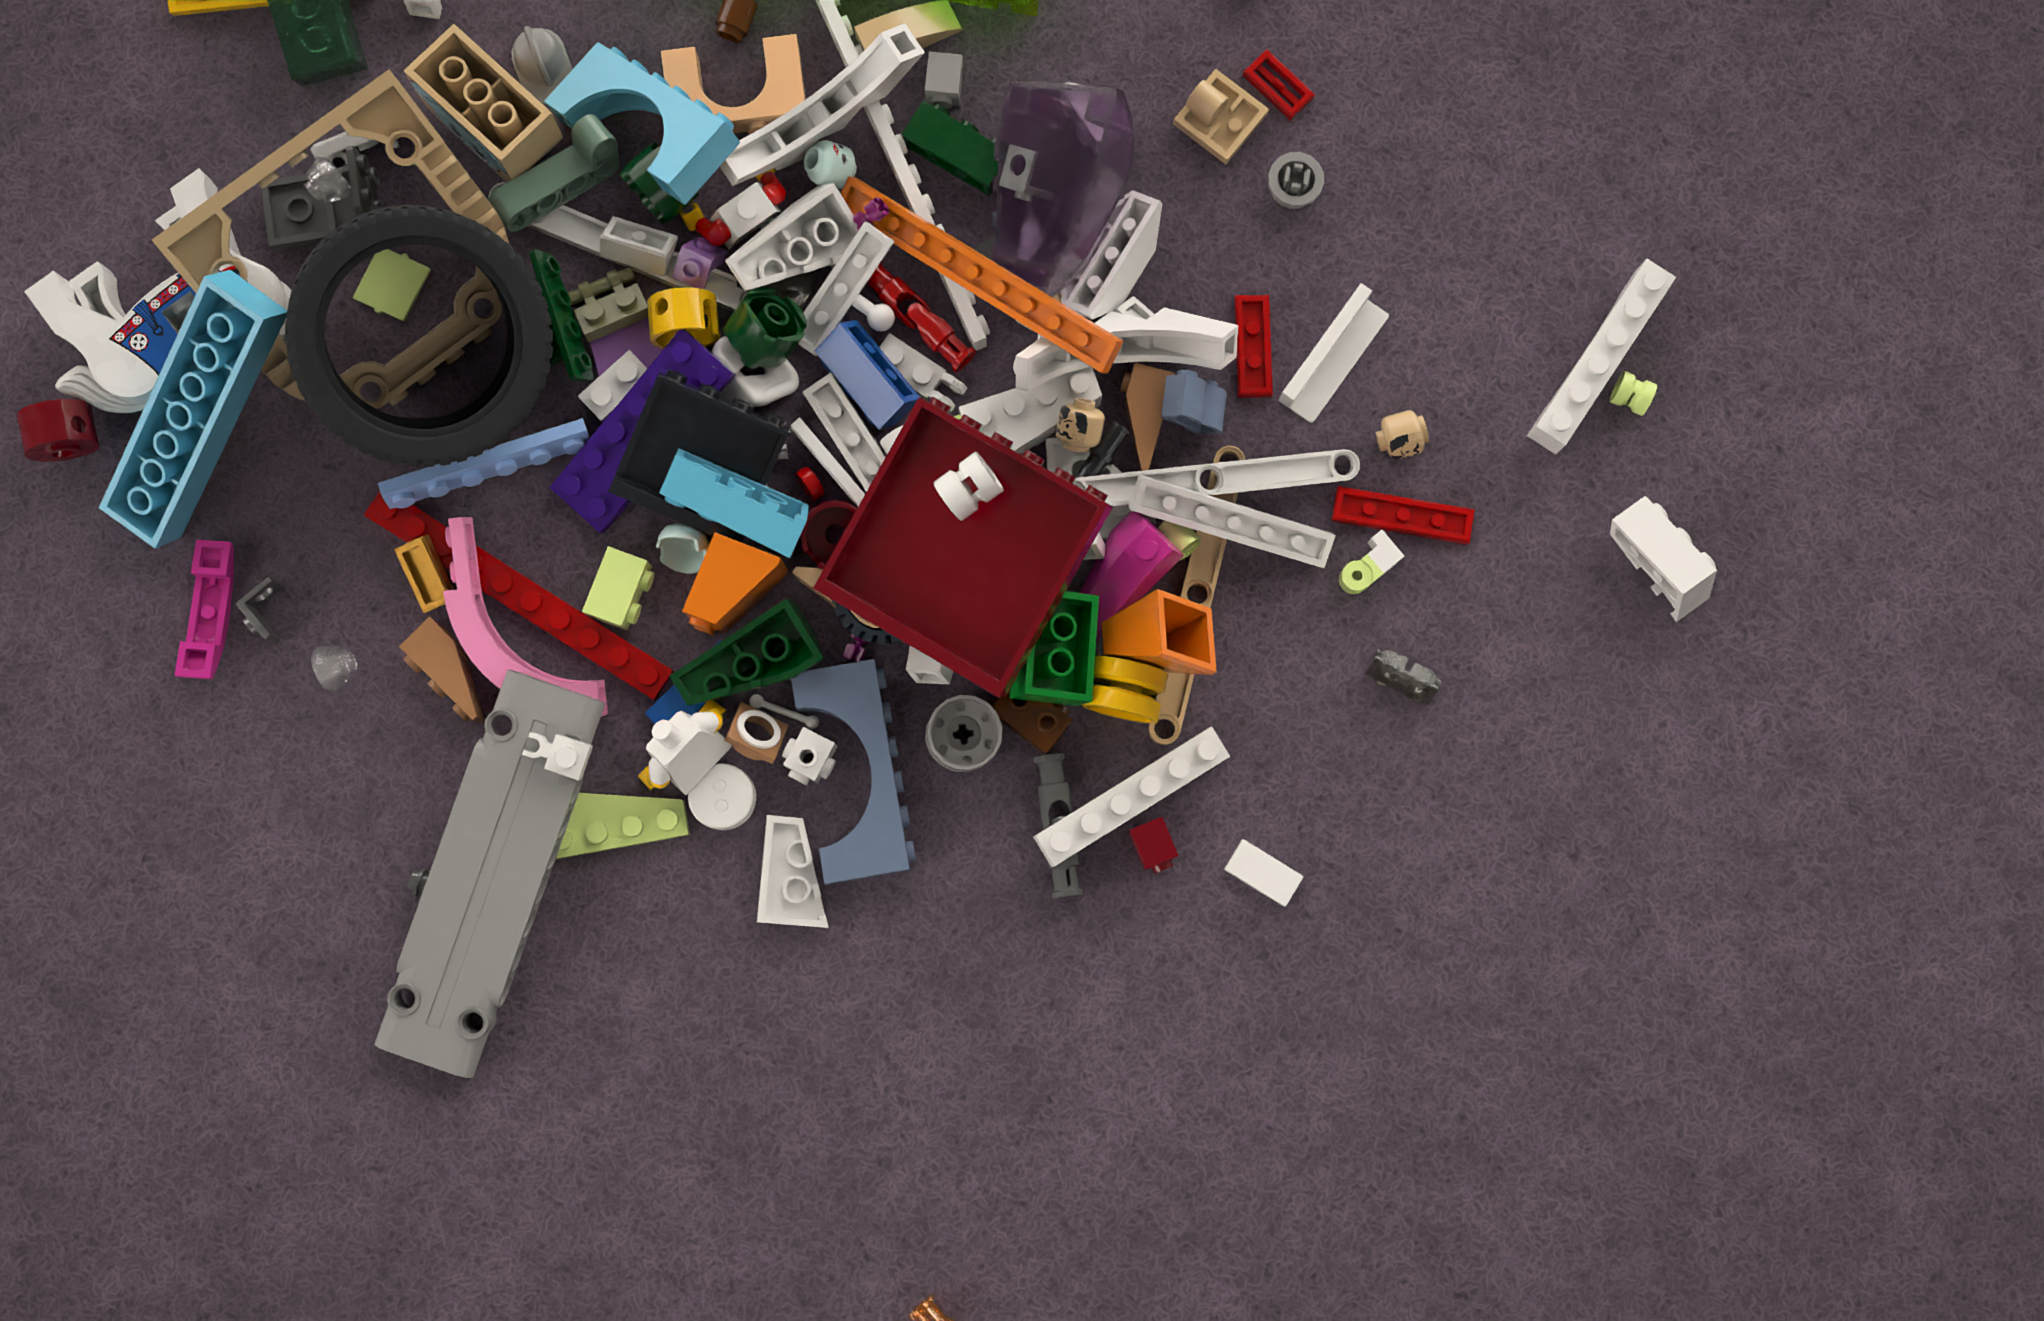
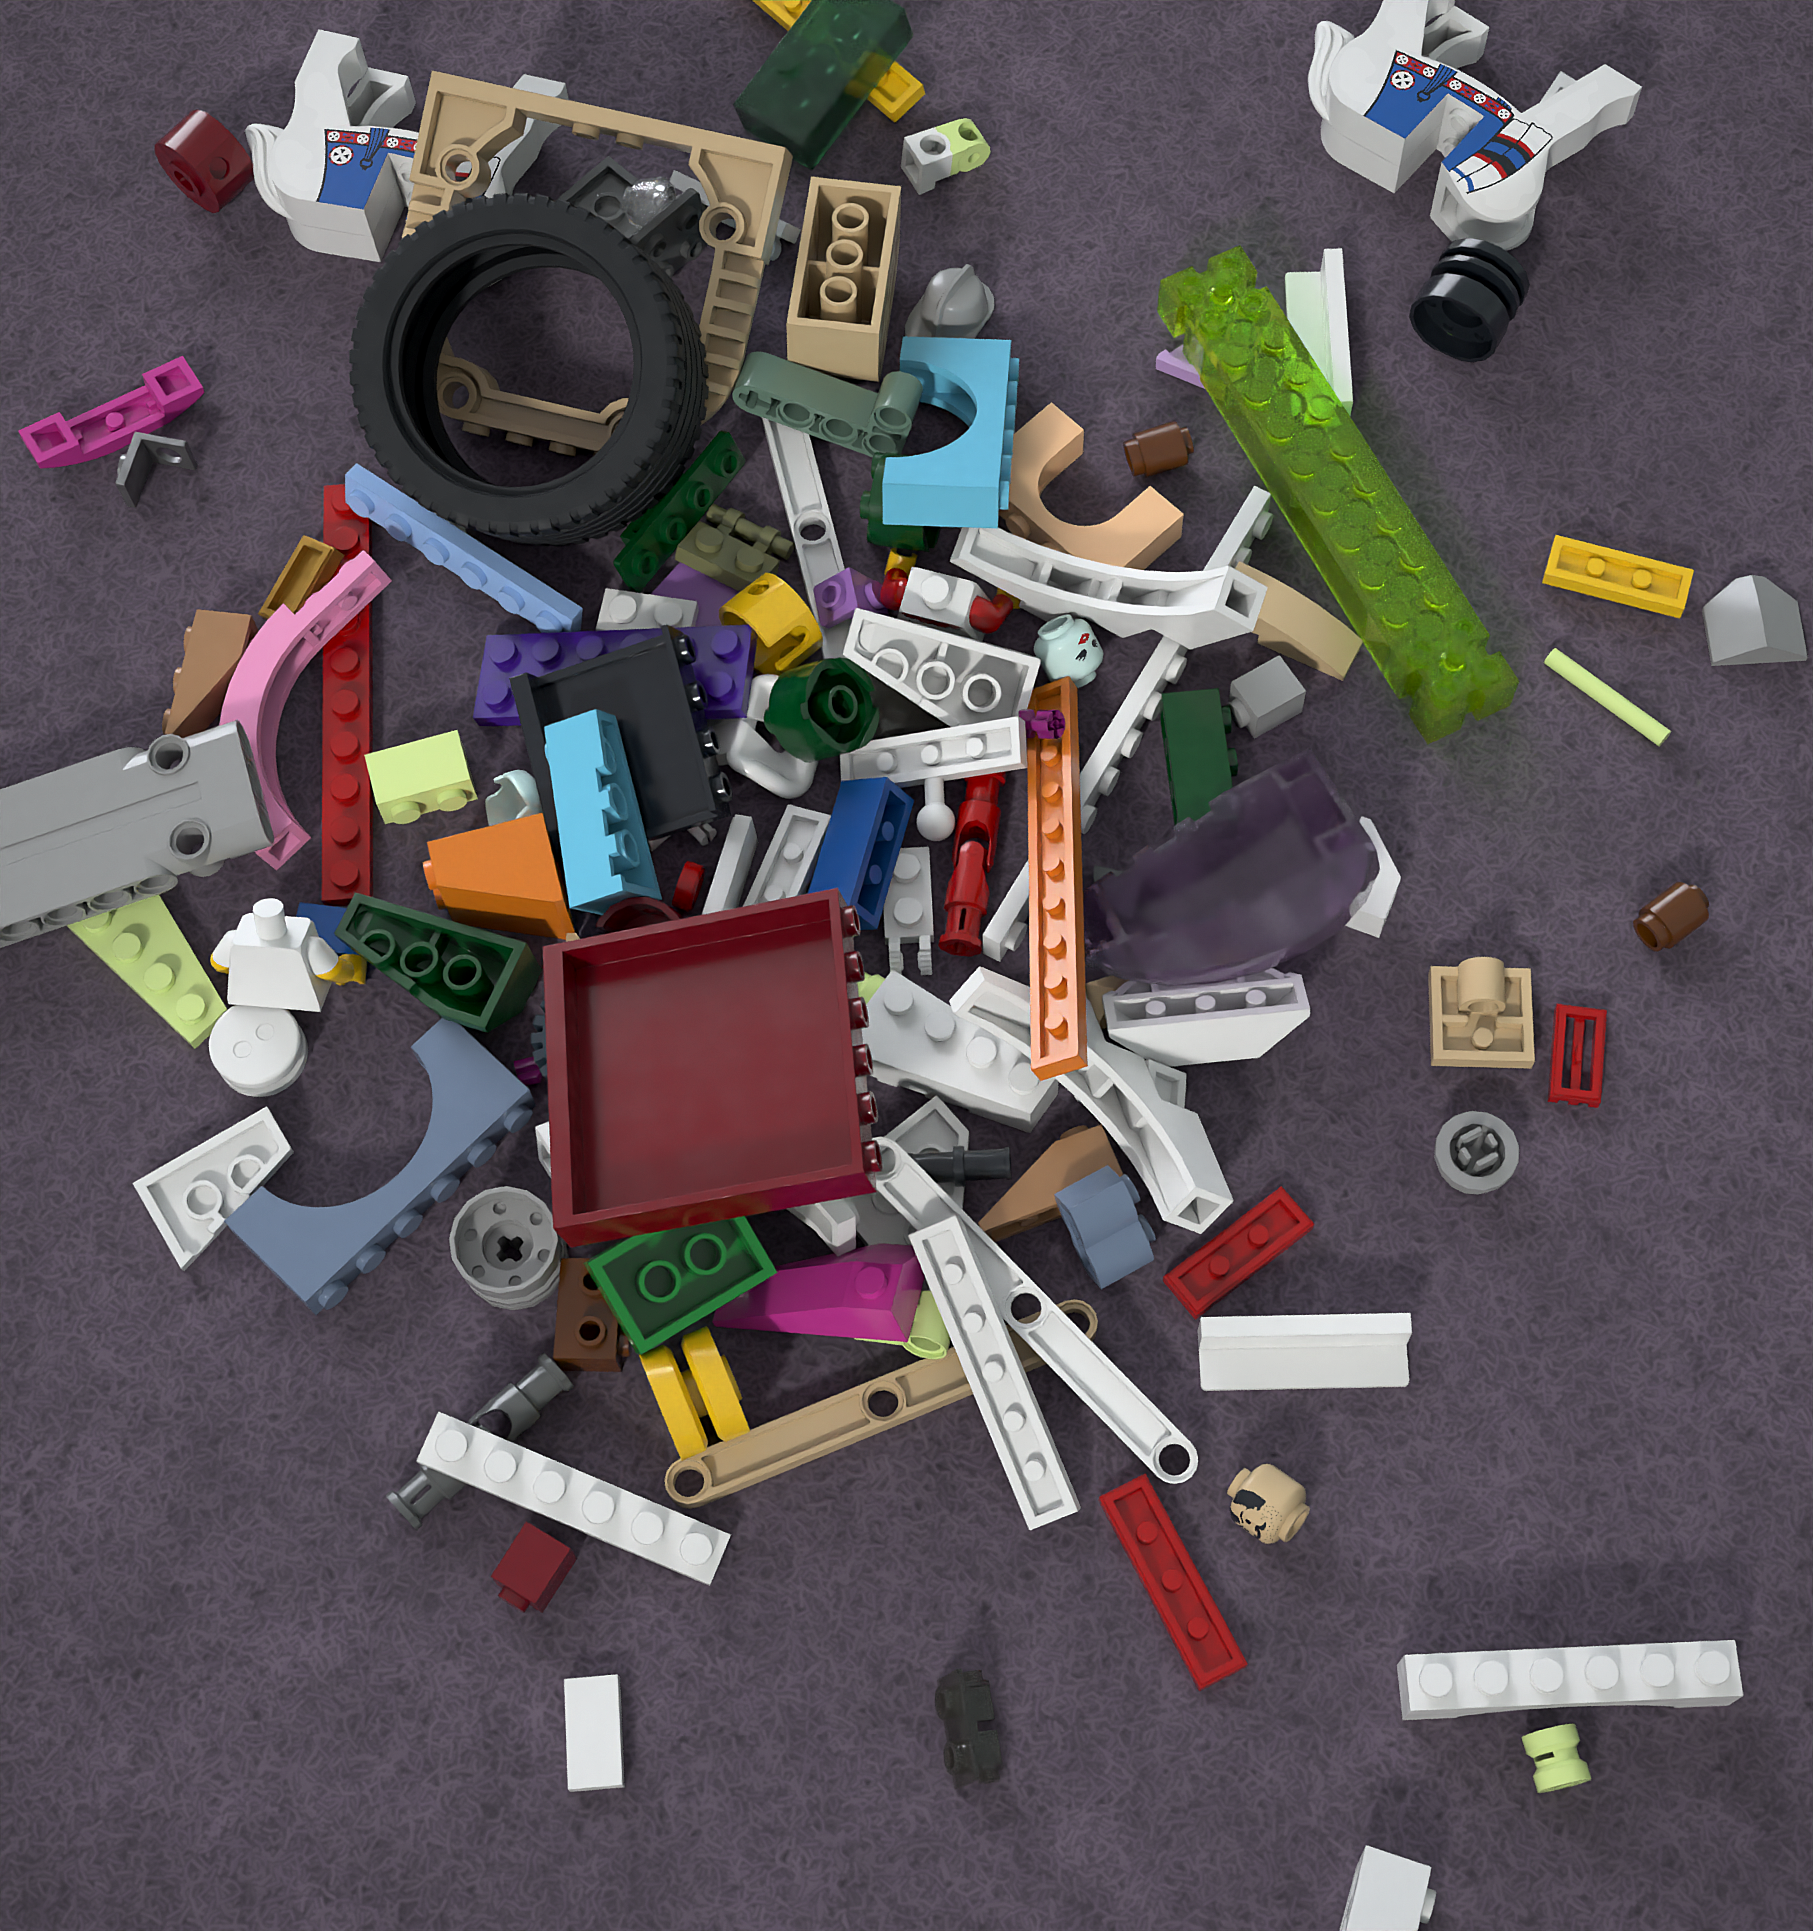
camera: 60 degrees right, 15 degrees down
medium azure brick [99,270,287,549] -> none
clear cone [311,646,357,692] -> none
yellowish green piece [353,249,431,322] -> none
white plate [522,732,593,780] -> none
white slope [600,216,678,275] -> none
medium nougat piece [724,702,788,764] -> none
white hinge [750,694,819,729] -> none
white brick [782,727,838,785] -> none
white wheel [934,452,1004,521] -> none
flat silver bracket [999,144,1054,203] -> none
tan head [1056,398,1105,452] -> none
orange slope [1102,589,1217,675] -> none
leg [1339,530,1404,594] -> none

